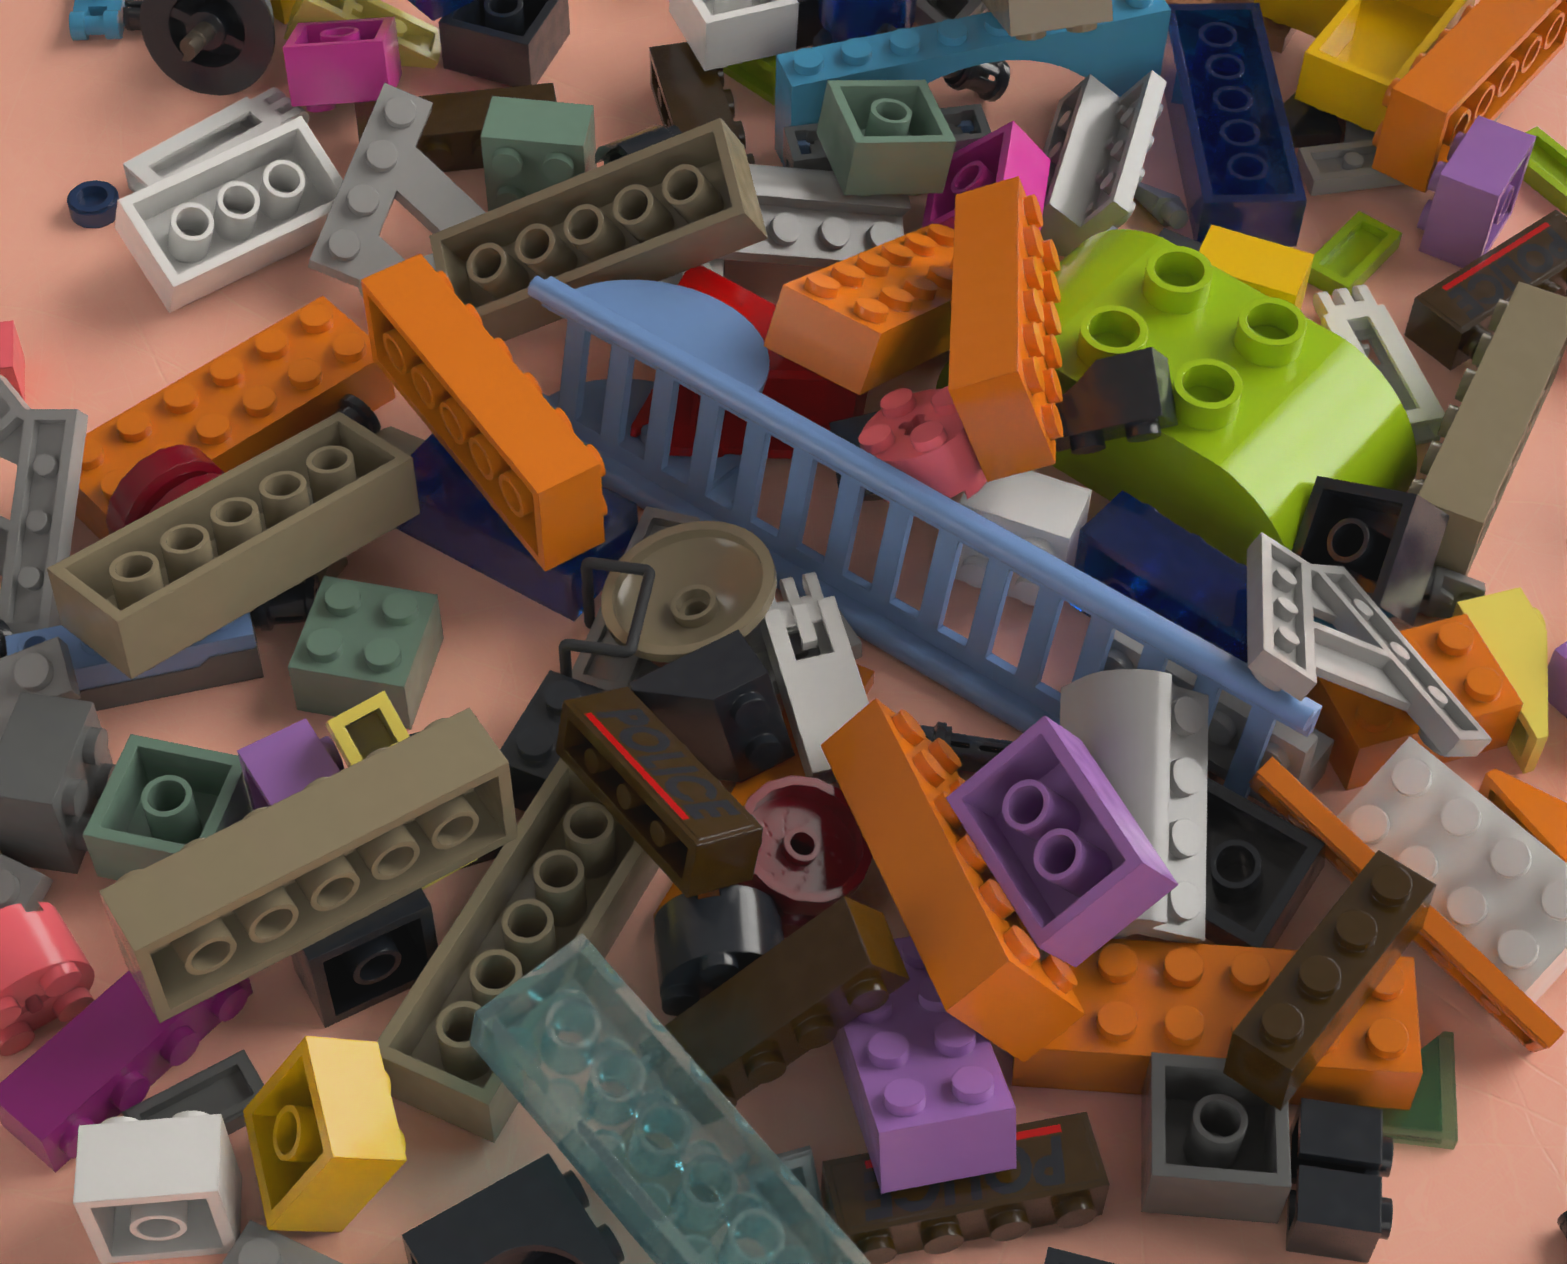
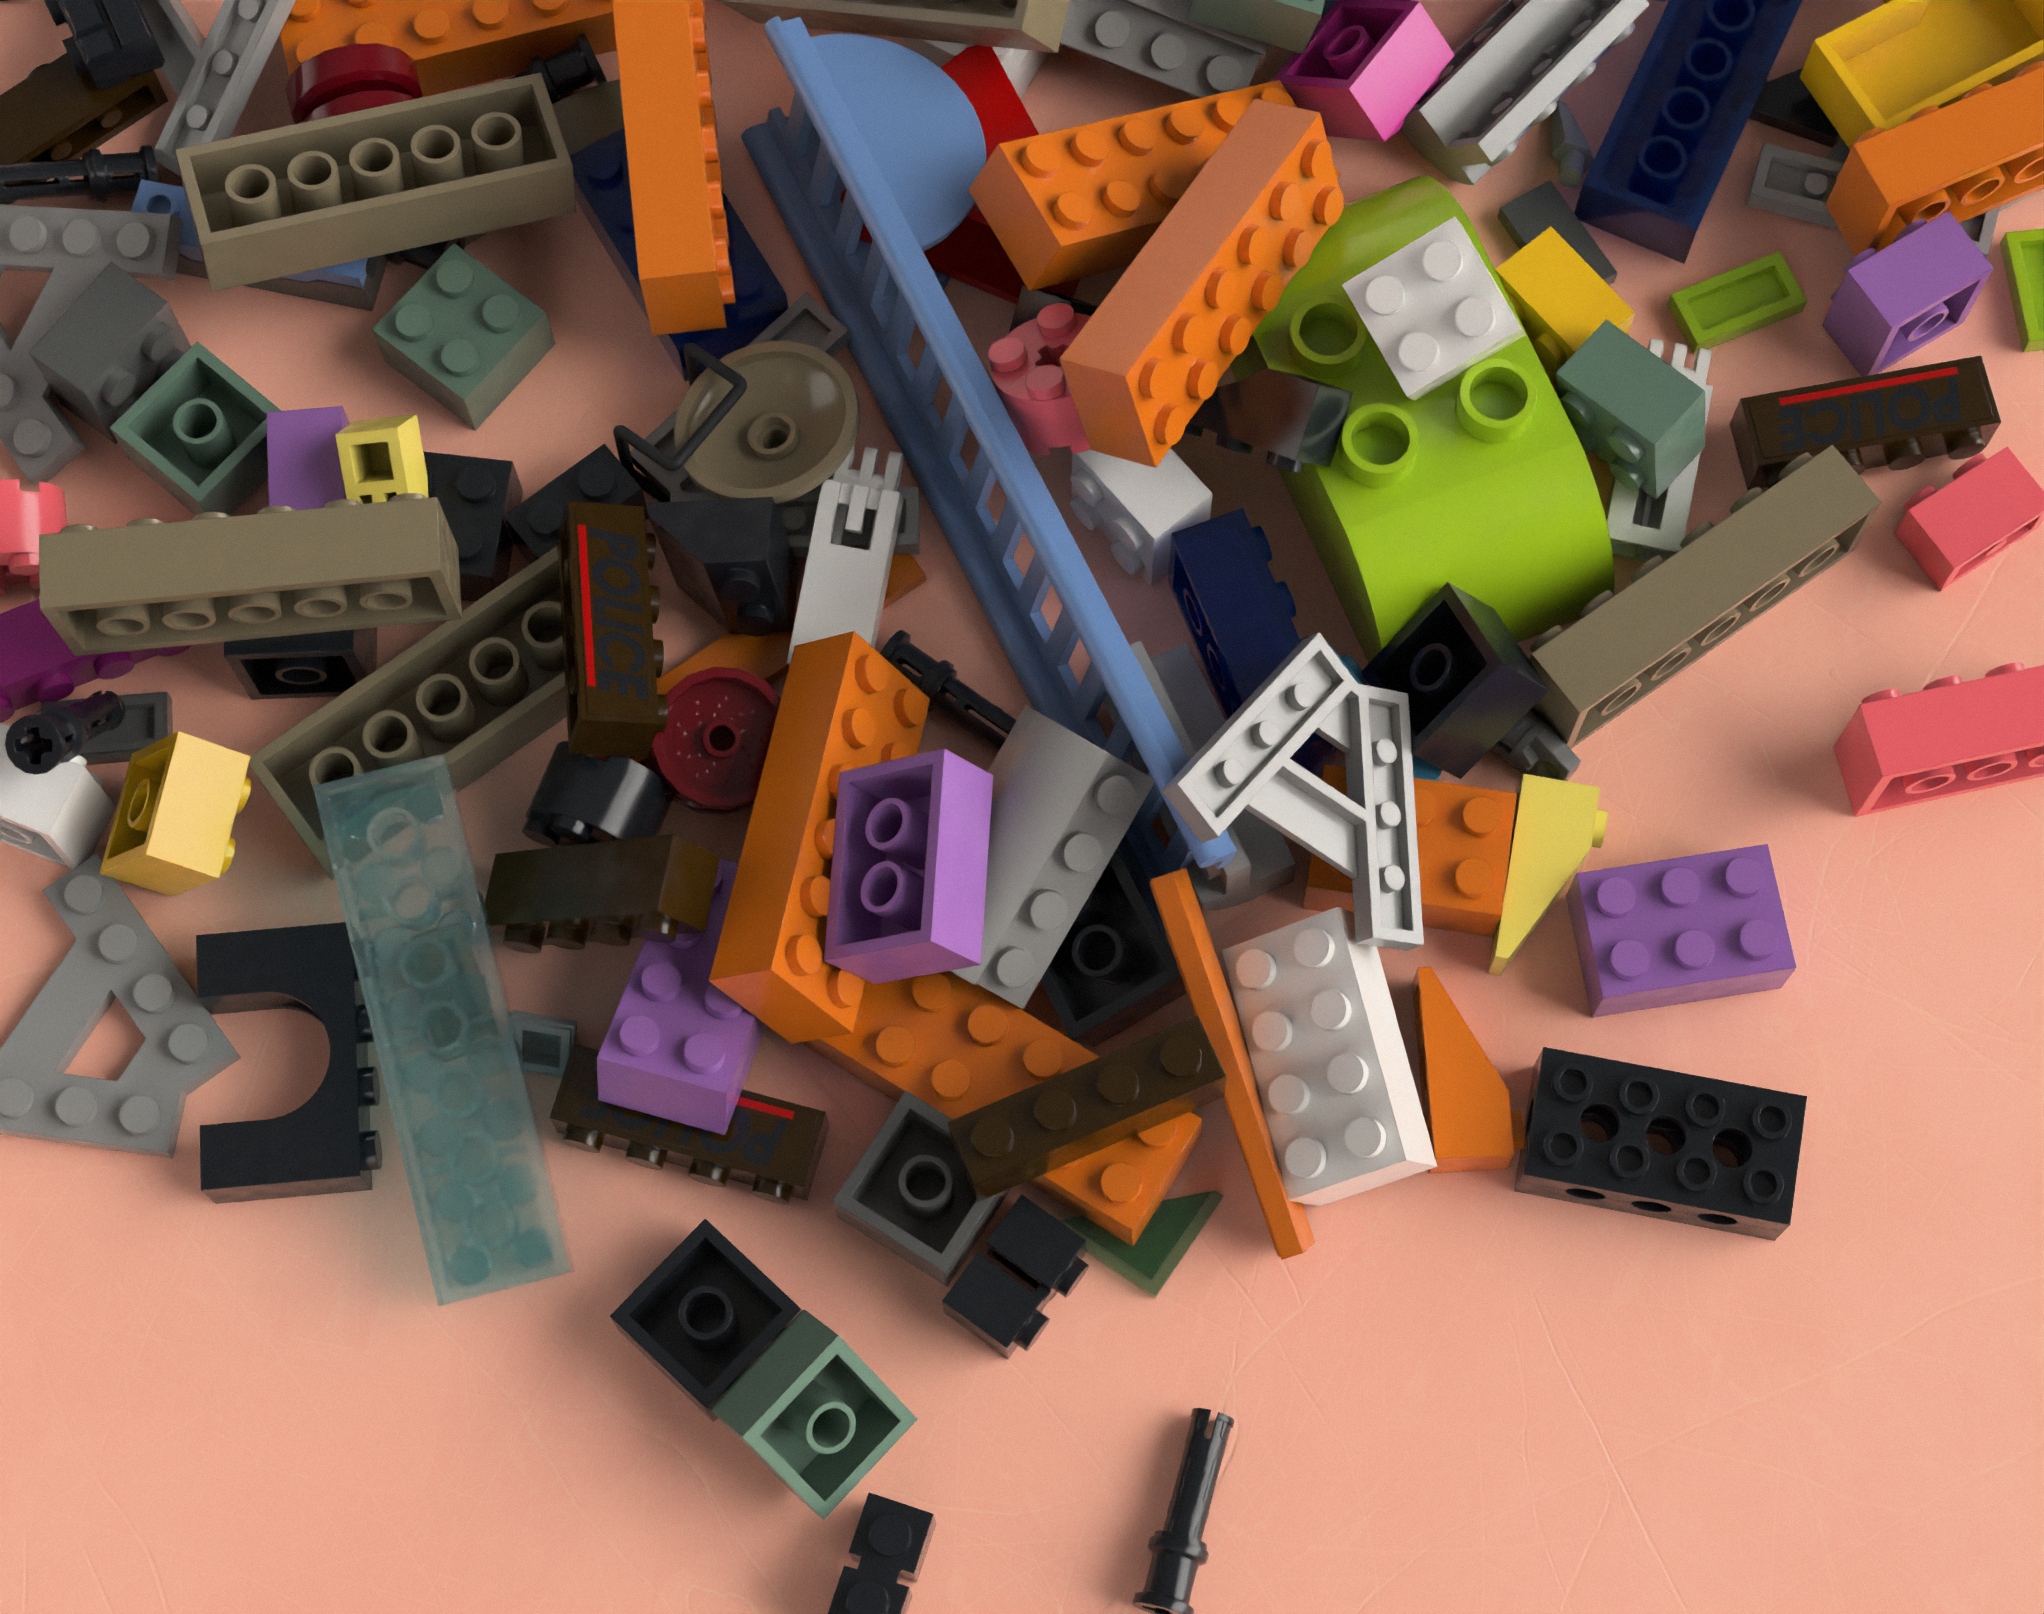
camera: 30 degrees right, 20 degrees up
none -> black pin [5,690,126,775]
none -> white brick [1342,216,1526,401]
none -> sand green brick [1556,320,1705,500]

